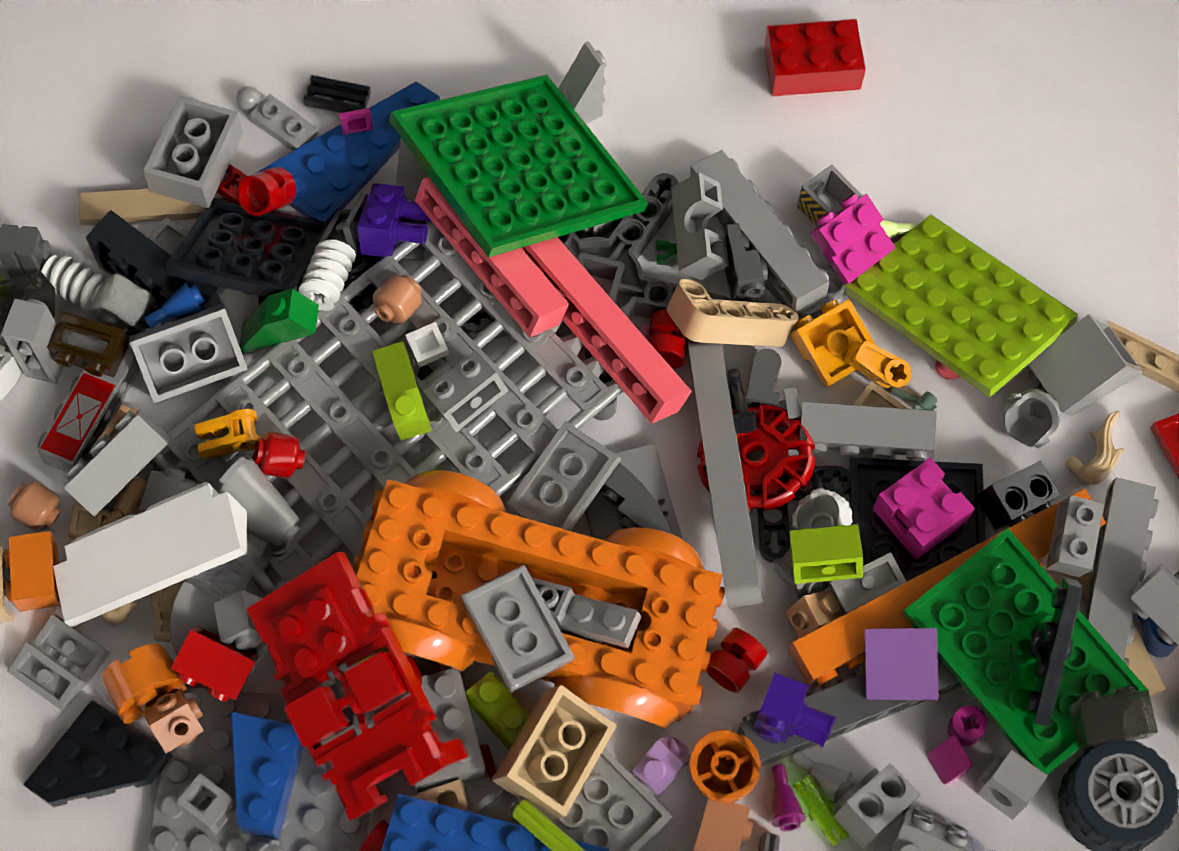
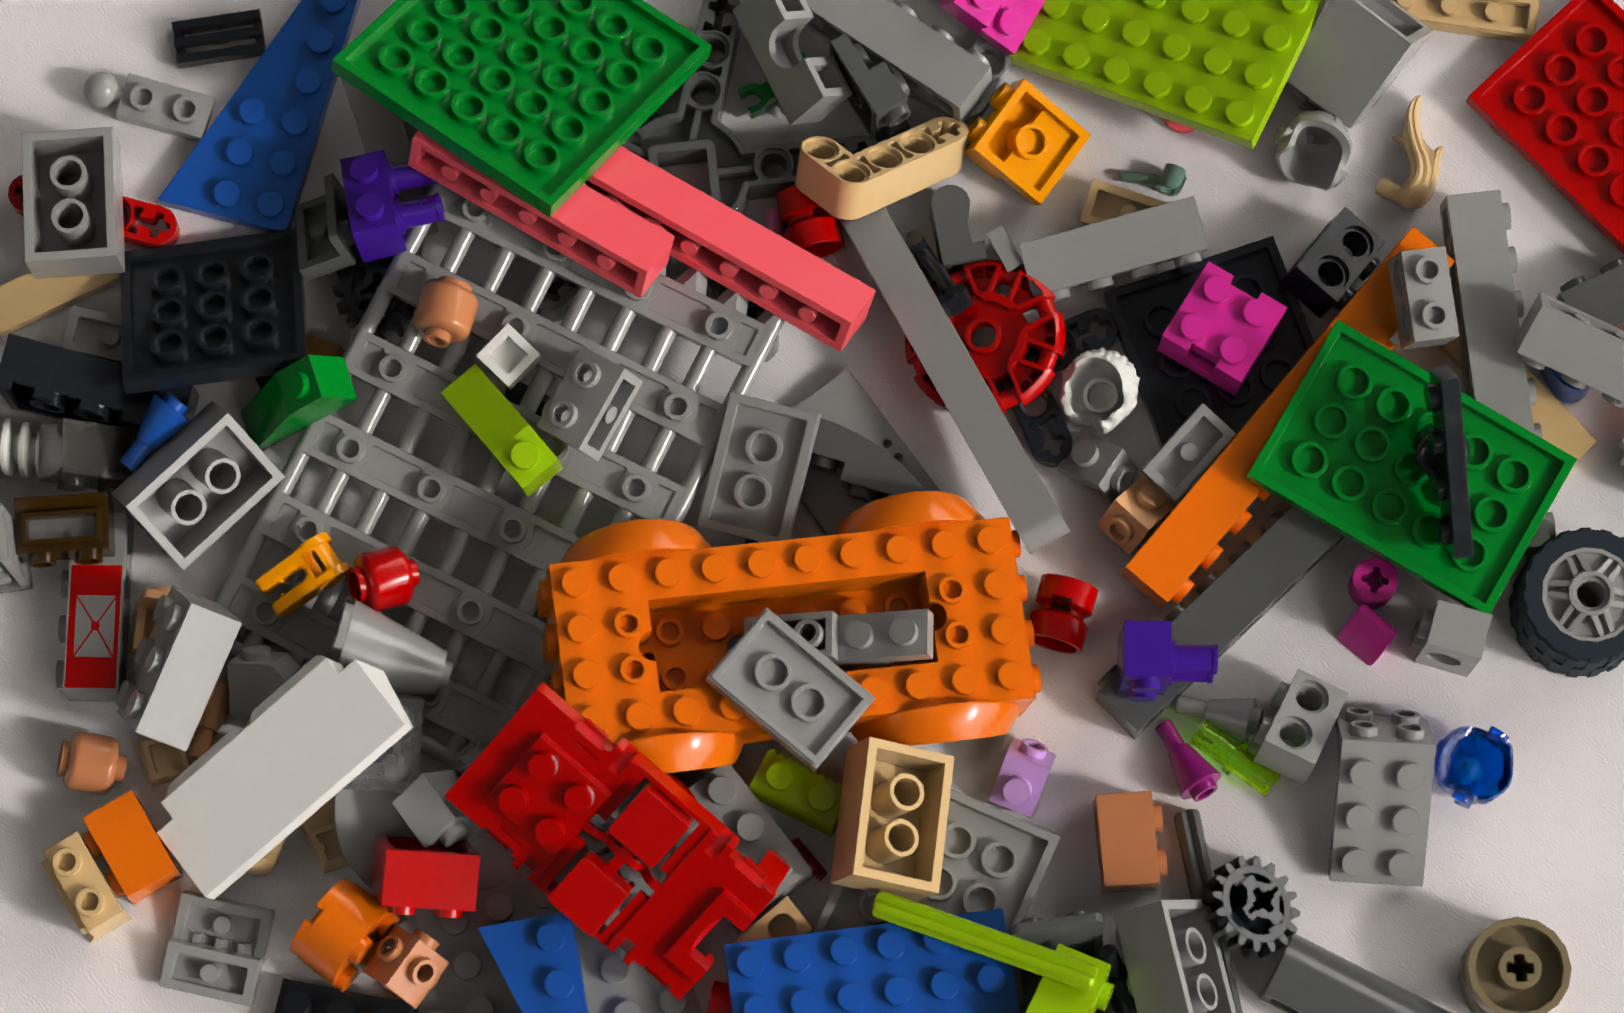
camera: 20 degrees left, 10 degrees up
red wheel [237,167,297,216] -> none
white piece [298,240,356,311] -> none
dark pink slope [339,108,373,135] -> none
orange cylinder [689,729,761,803] -> none
lime brick [789,524,863,584] -> none
light orange piece [845,341,912,388] -> none
medium lavender tile [865,628,939,700] -> none
clear smoke brick [1069,686,1158,749] -> none

